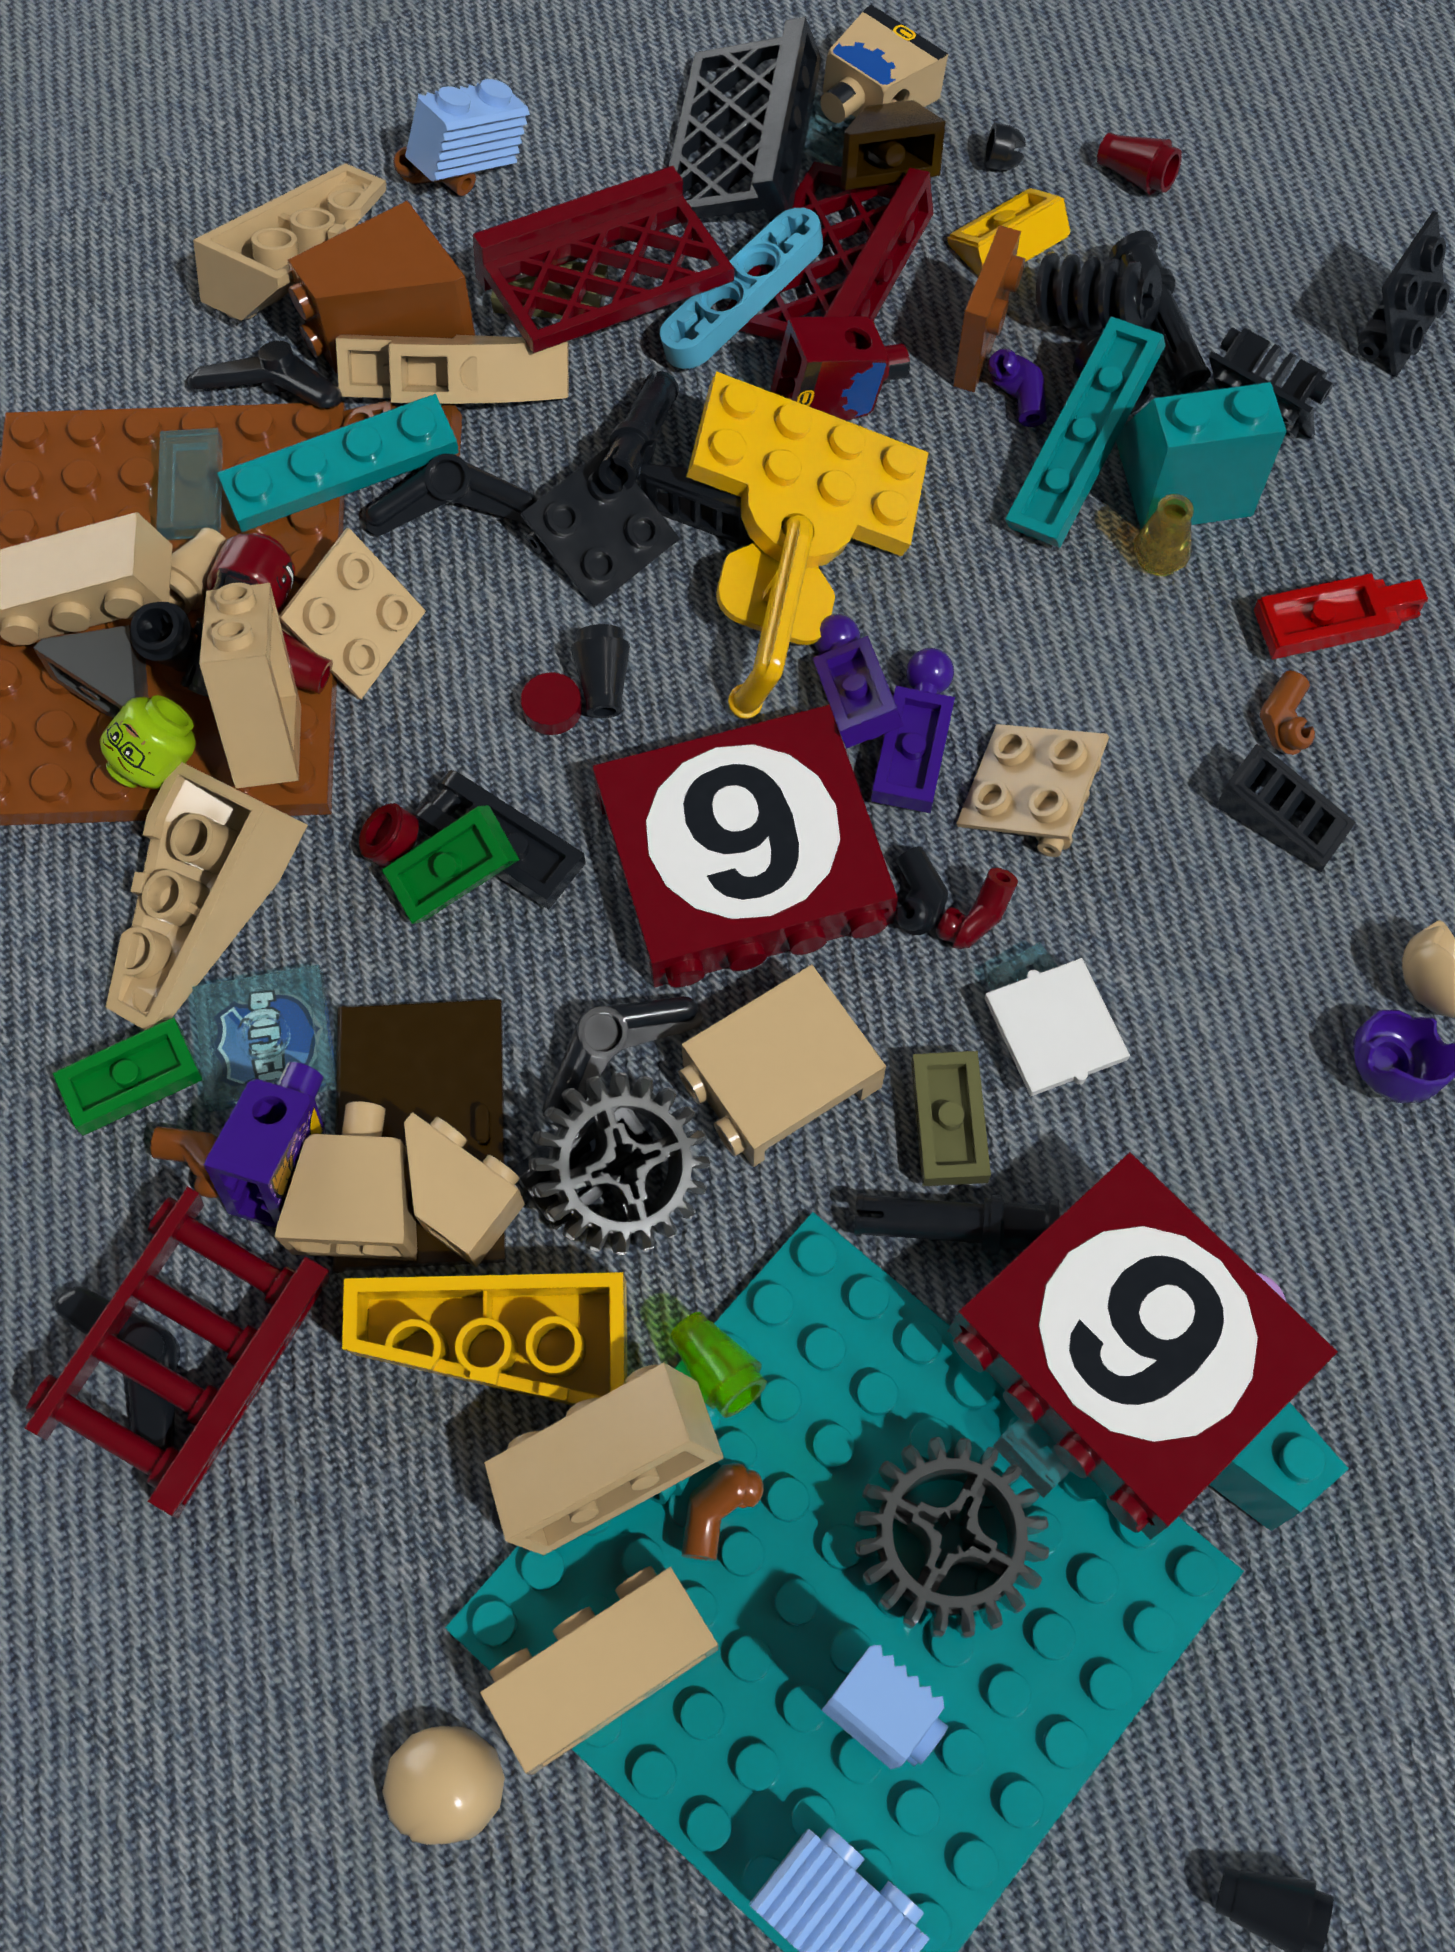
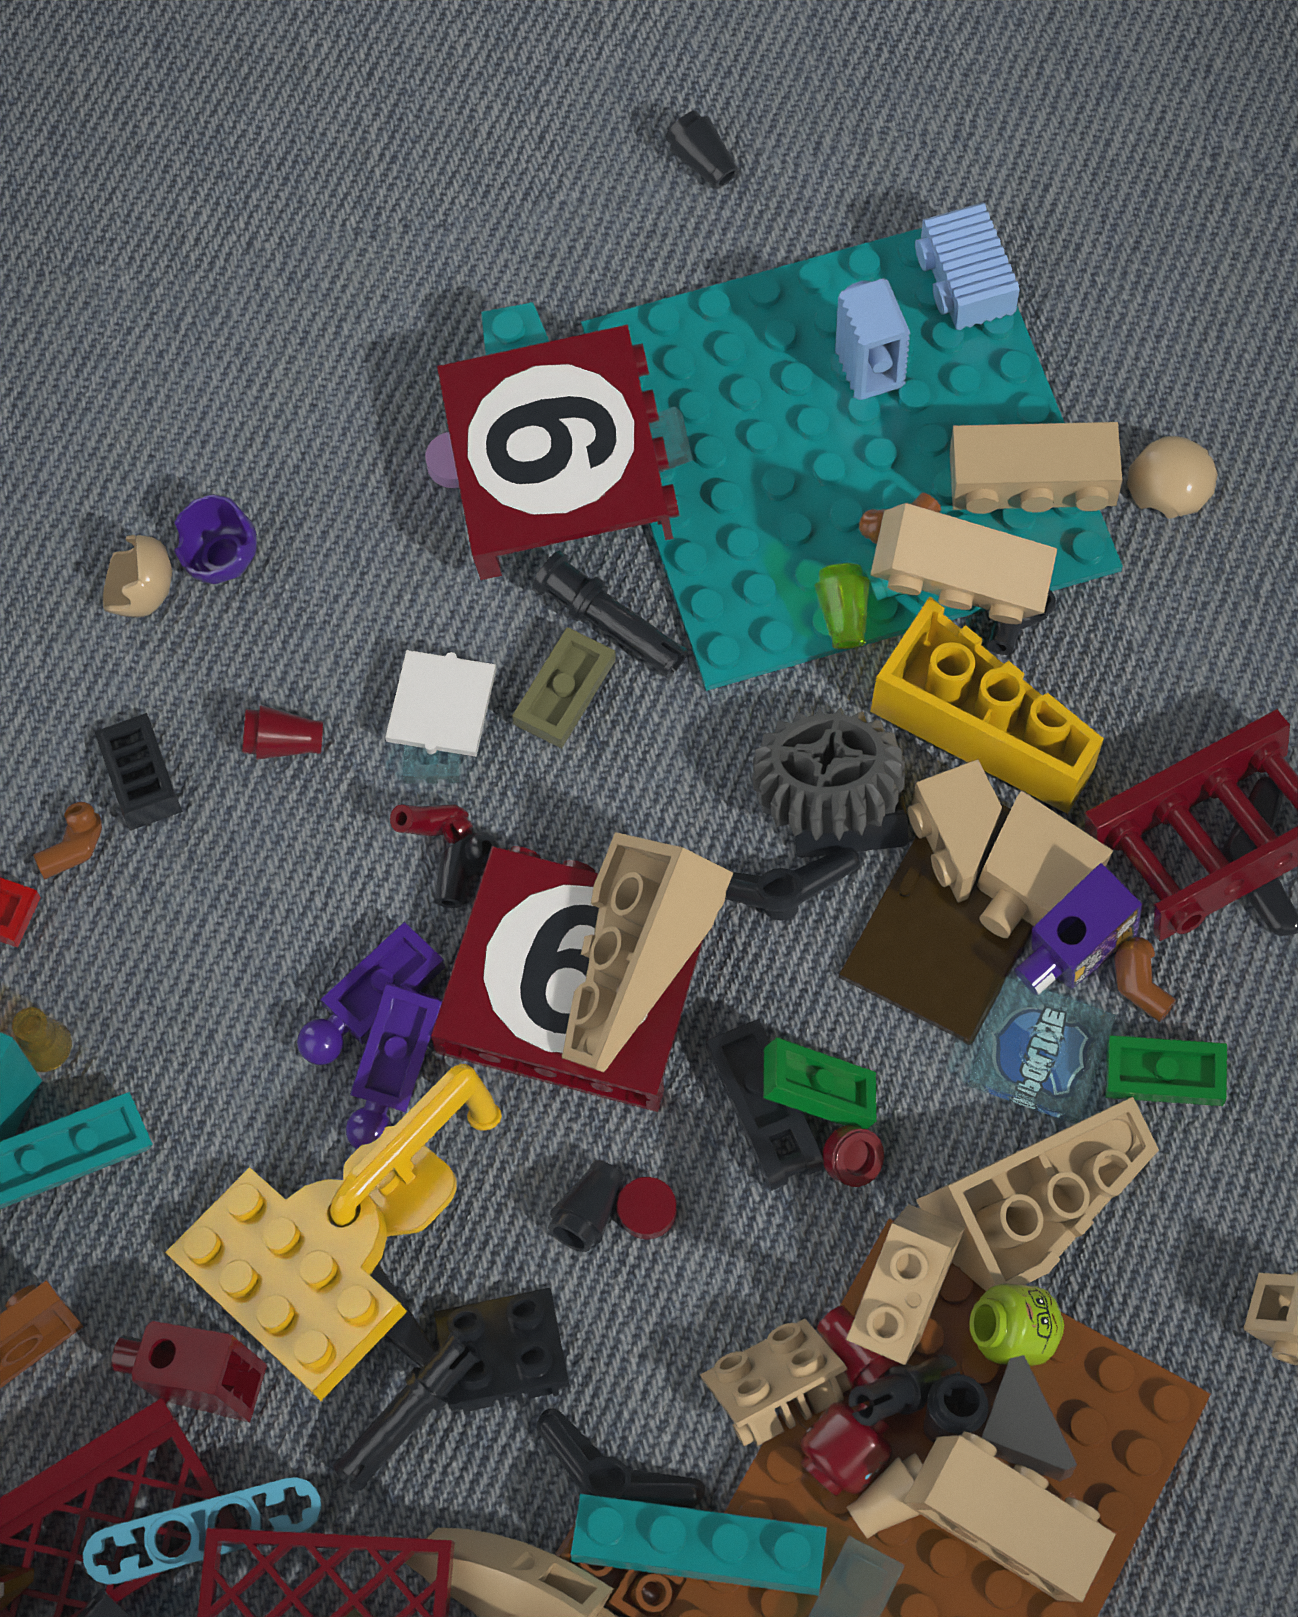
camera: 145 degrees left, 0 degrees up
tan panel [678,964,886,1167] -> none
dark grey gear [854,1437,1049,1638] -> none
tan hinge [956,724,1109,857] -> none
dark purple arm [988,348,1047,427] -> none
none -> dark red cone [242,705,323,760]
none -> tan wedge [562,832,733,1072]

